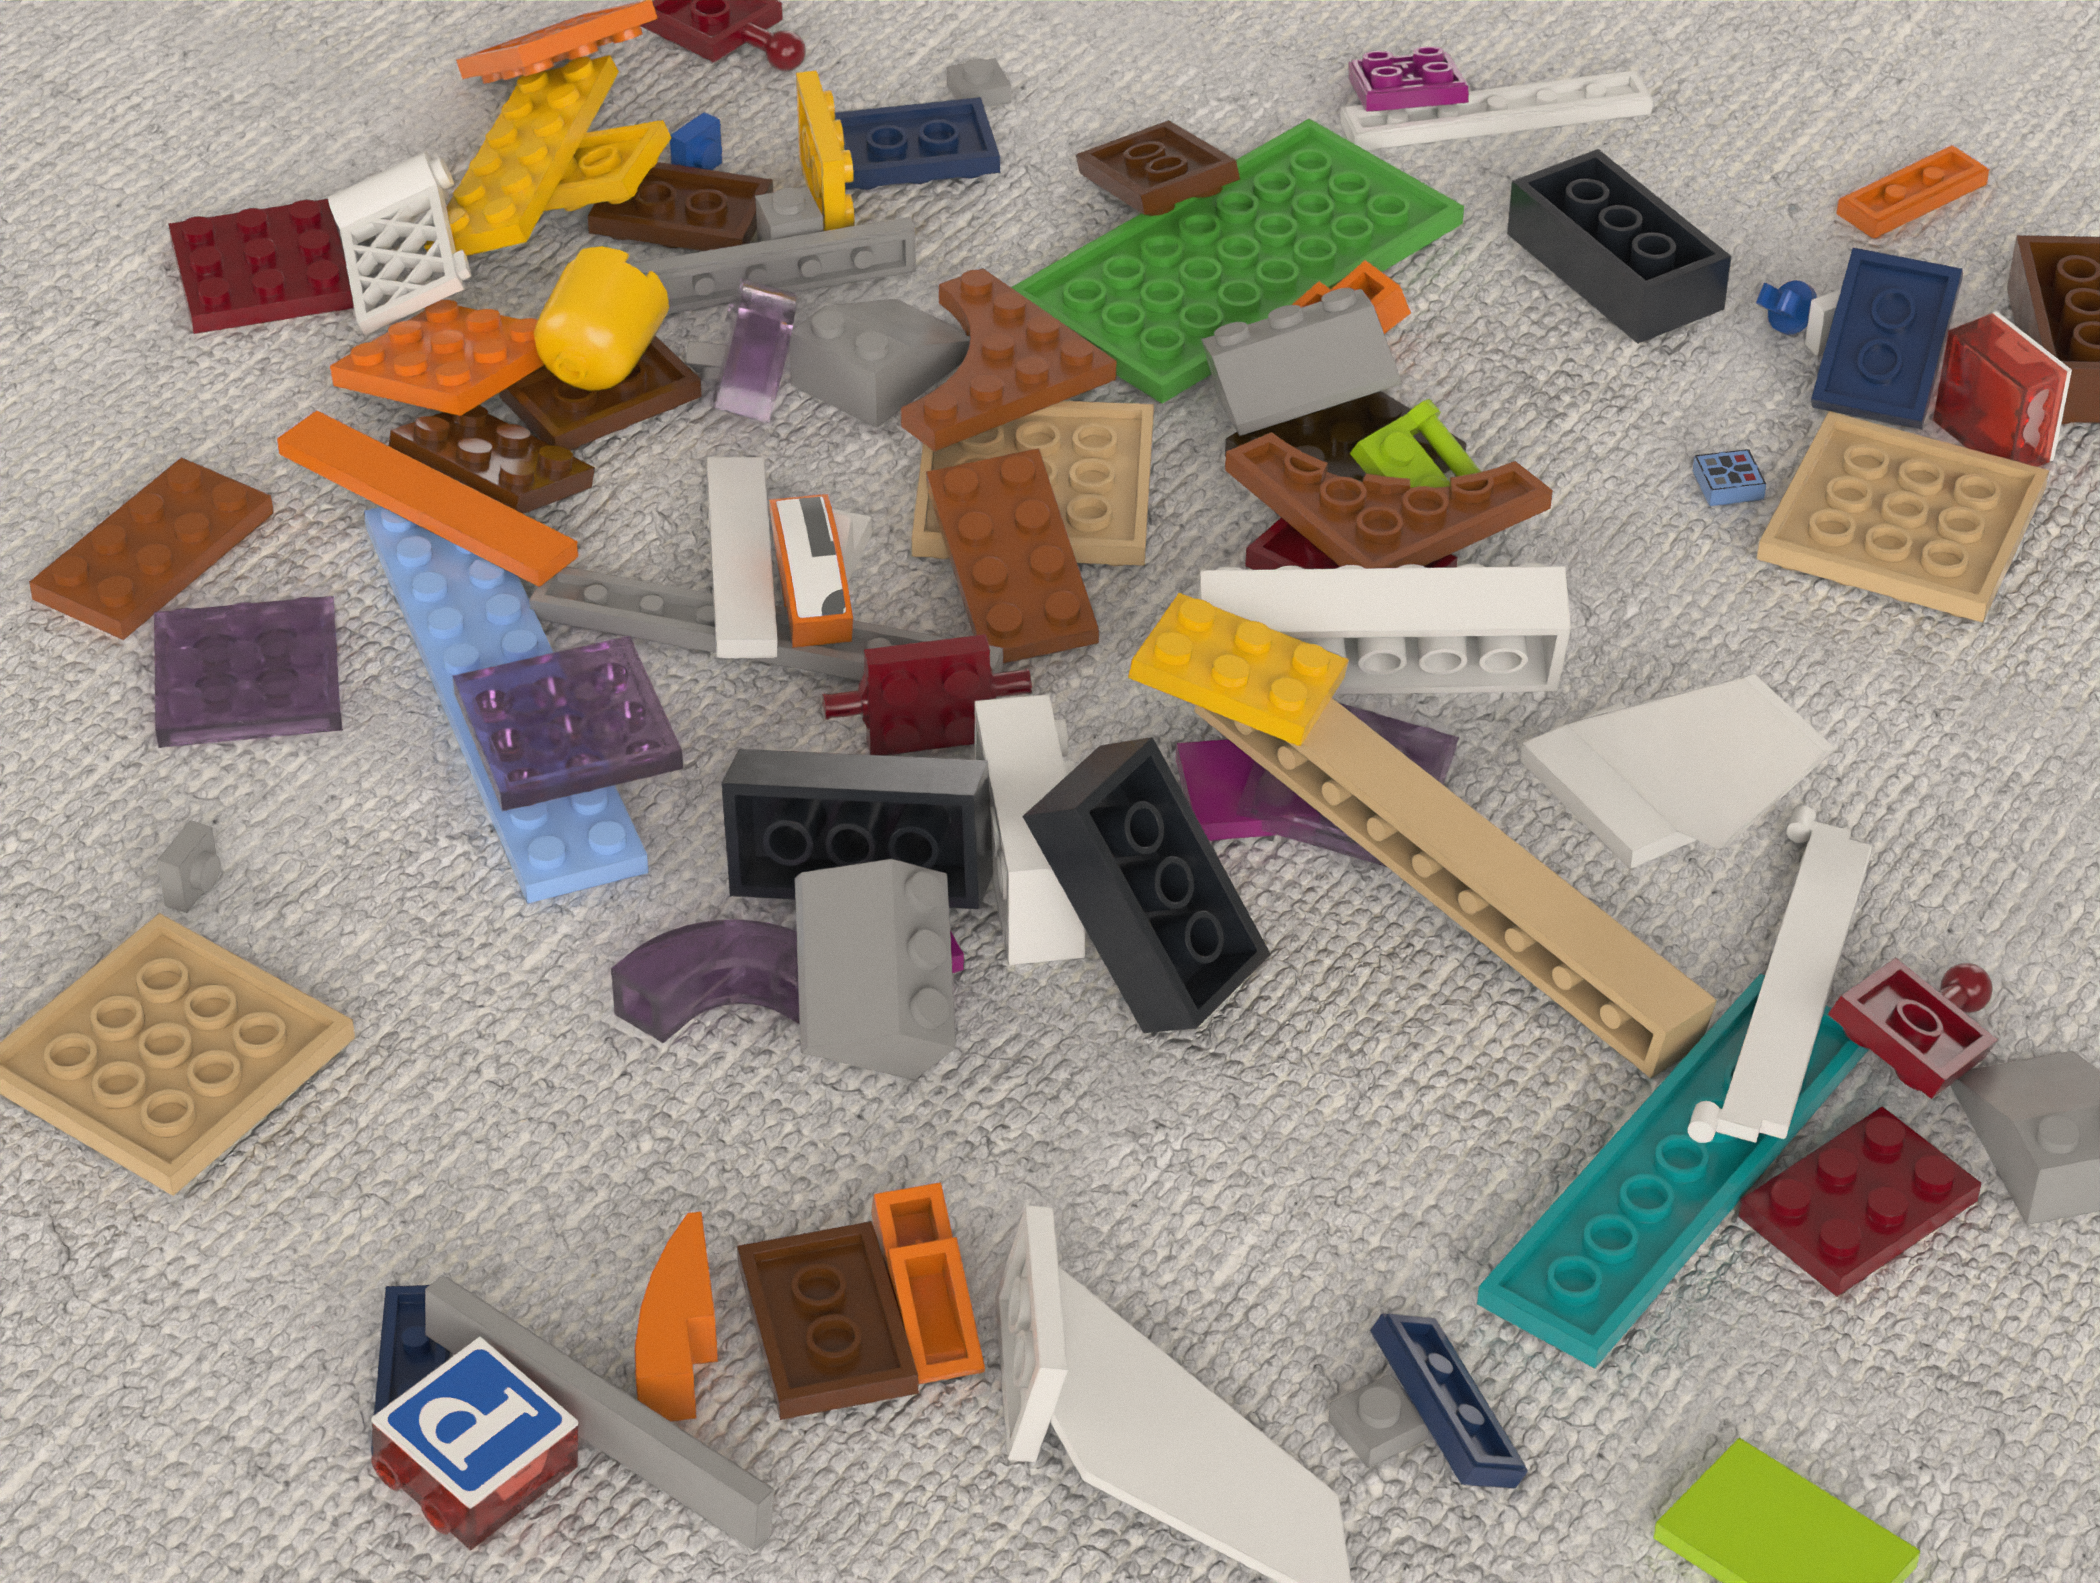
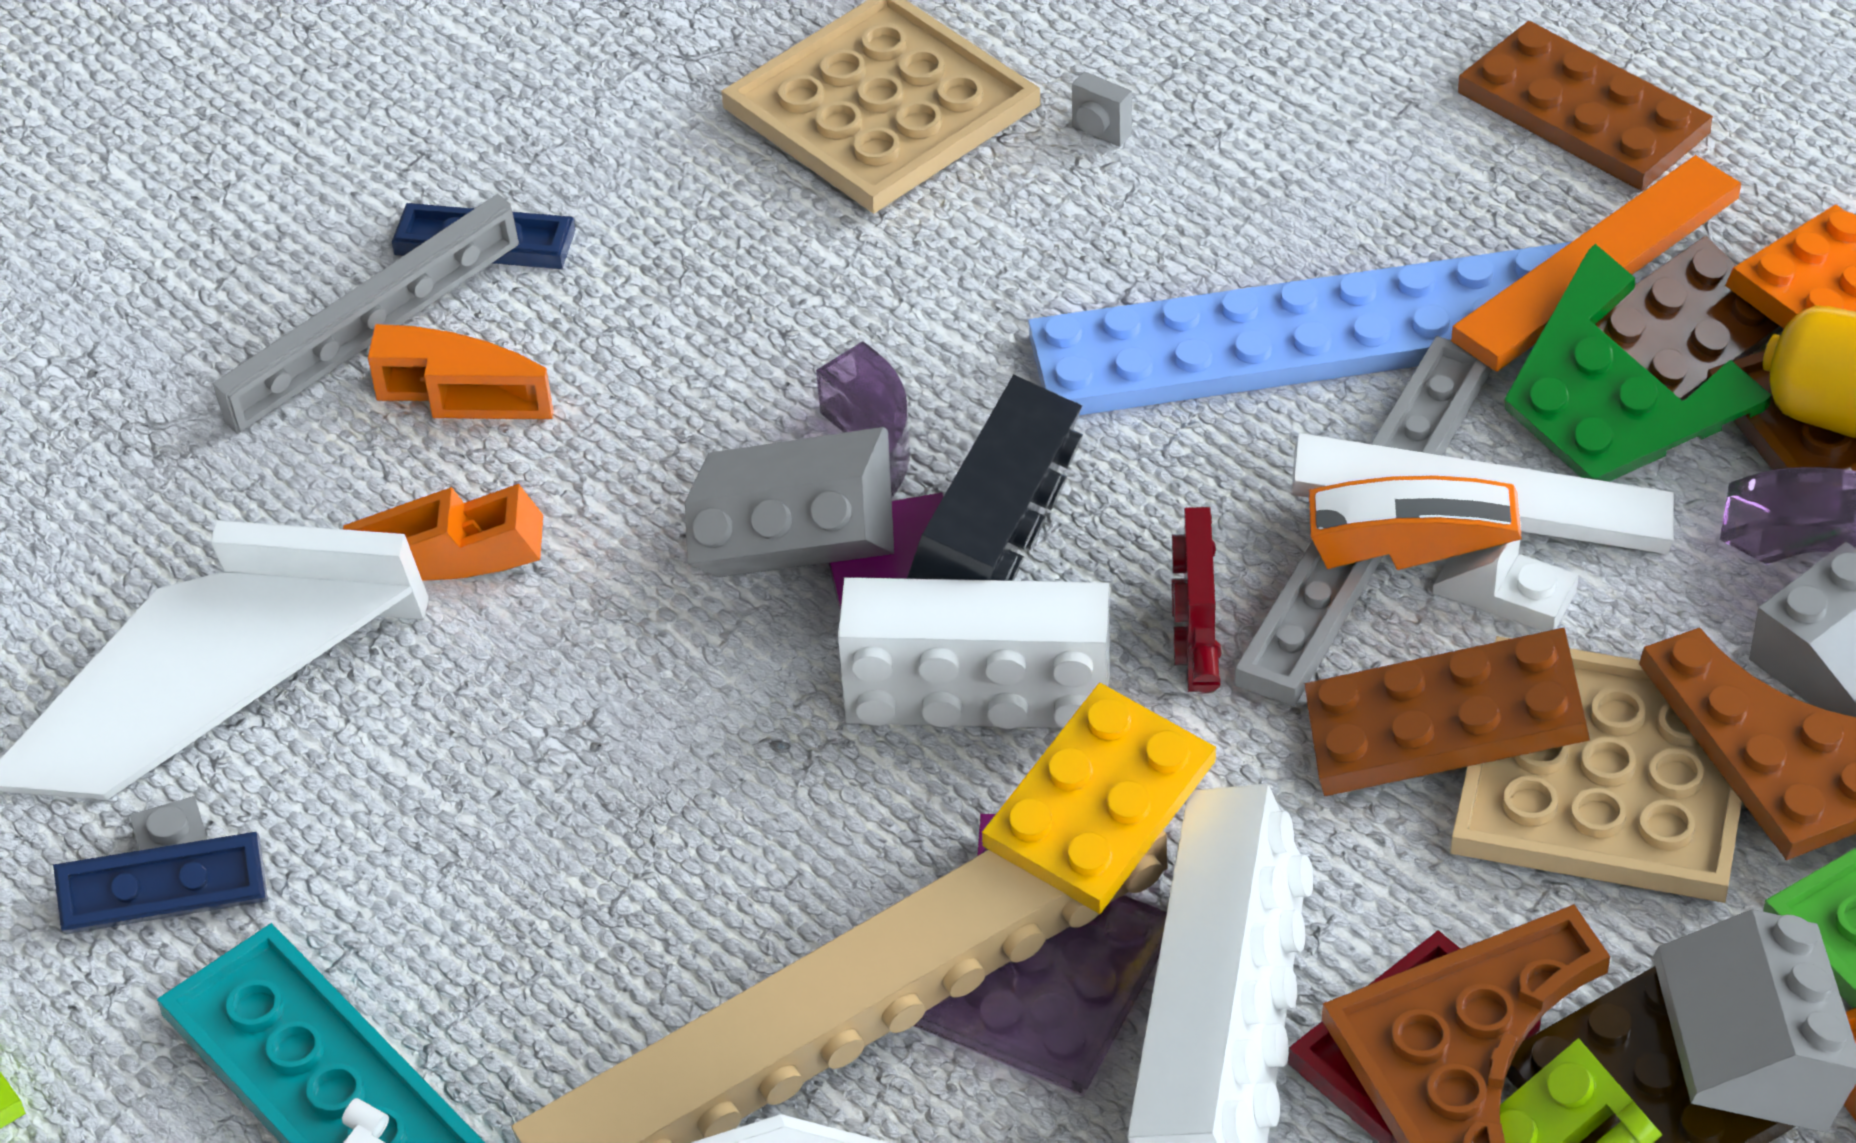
camera: 105 degrees right, 5 degrees up
clear purple plate [154,596,343,748] -> none
piece [371,1337,578,1551] -> none
clear purple plate [453,635,683,812] -> none
reddish brown plate [737,1221,919,1420] -> none
black brick [1022,737,1271,1033] -> none
none -> green wing [1504,244,1771,482]

